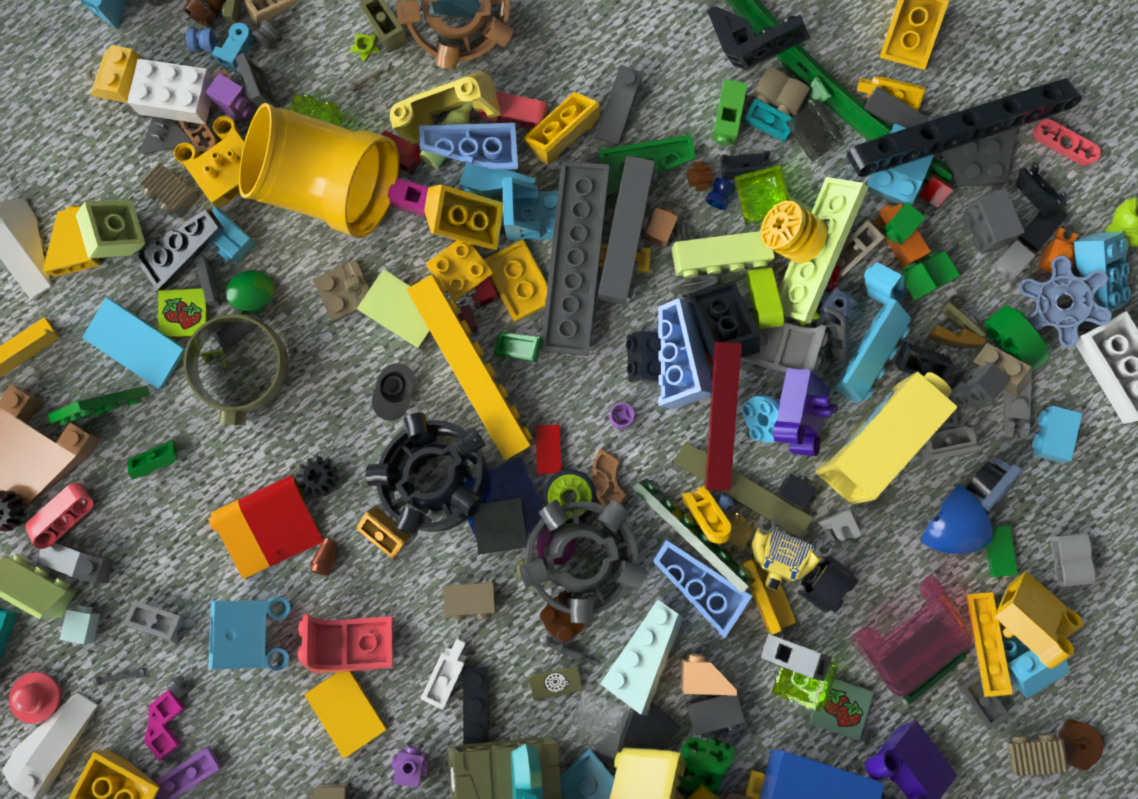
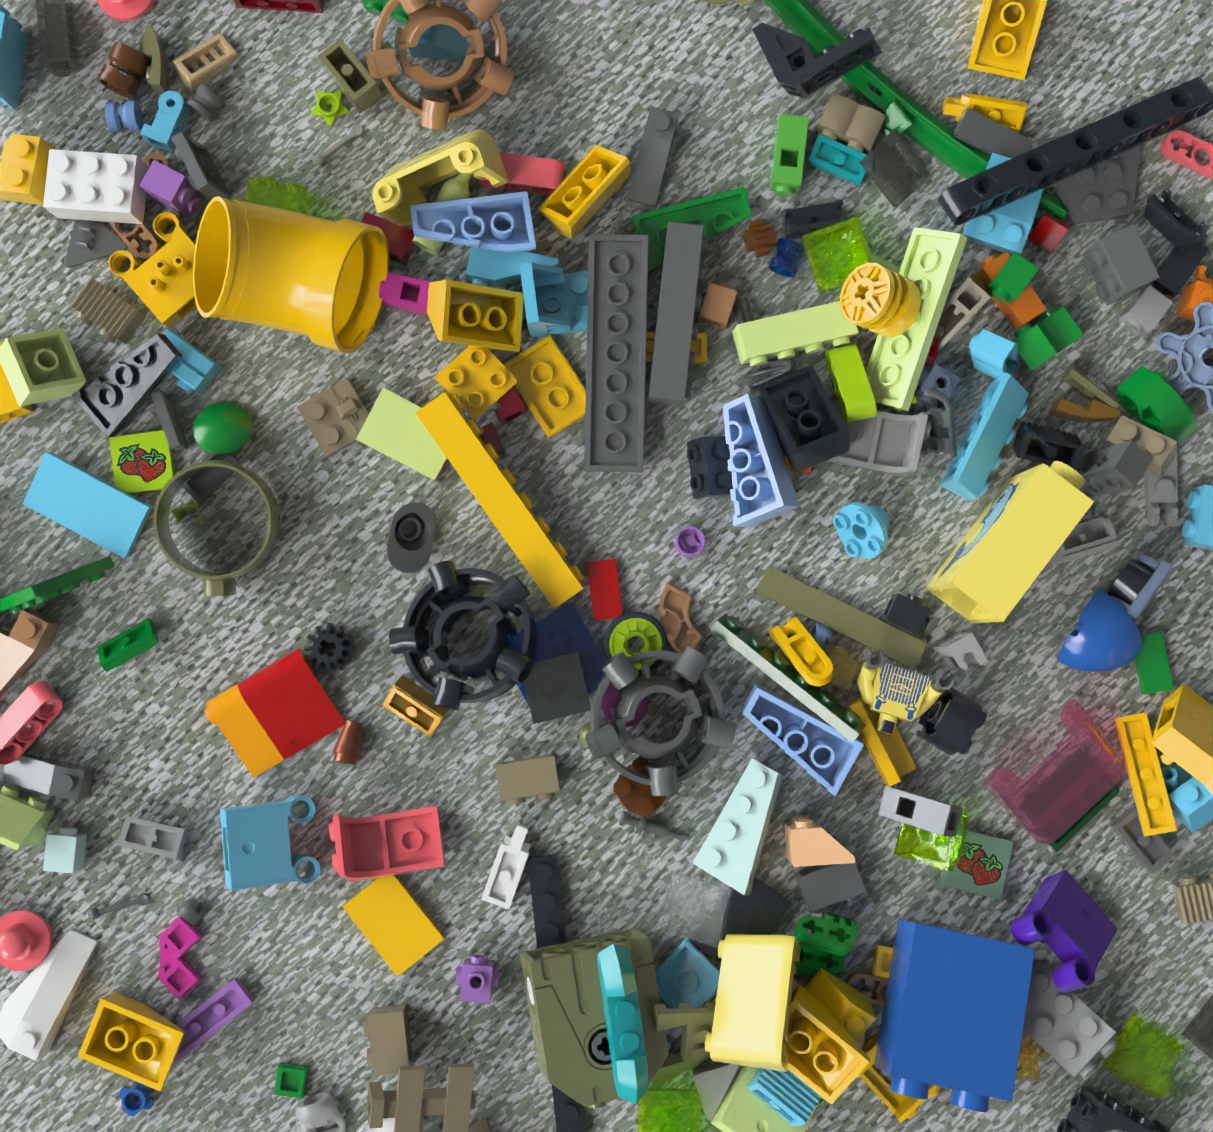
camera: 10 degrees left, 5 degrees up
green tile [493,331,543,363] -> none
olive slope [529,665,583,700] -> none
dark red tile [704,341,742,491] -> none
dark purple piece [773,368,838,457] -> none

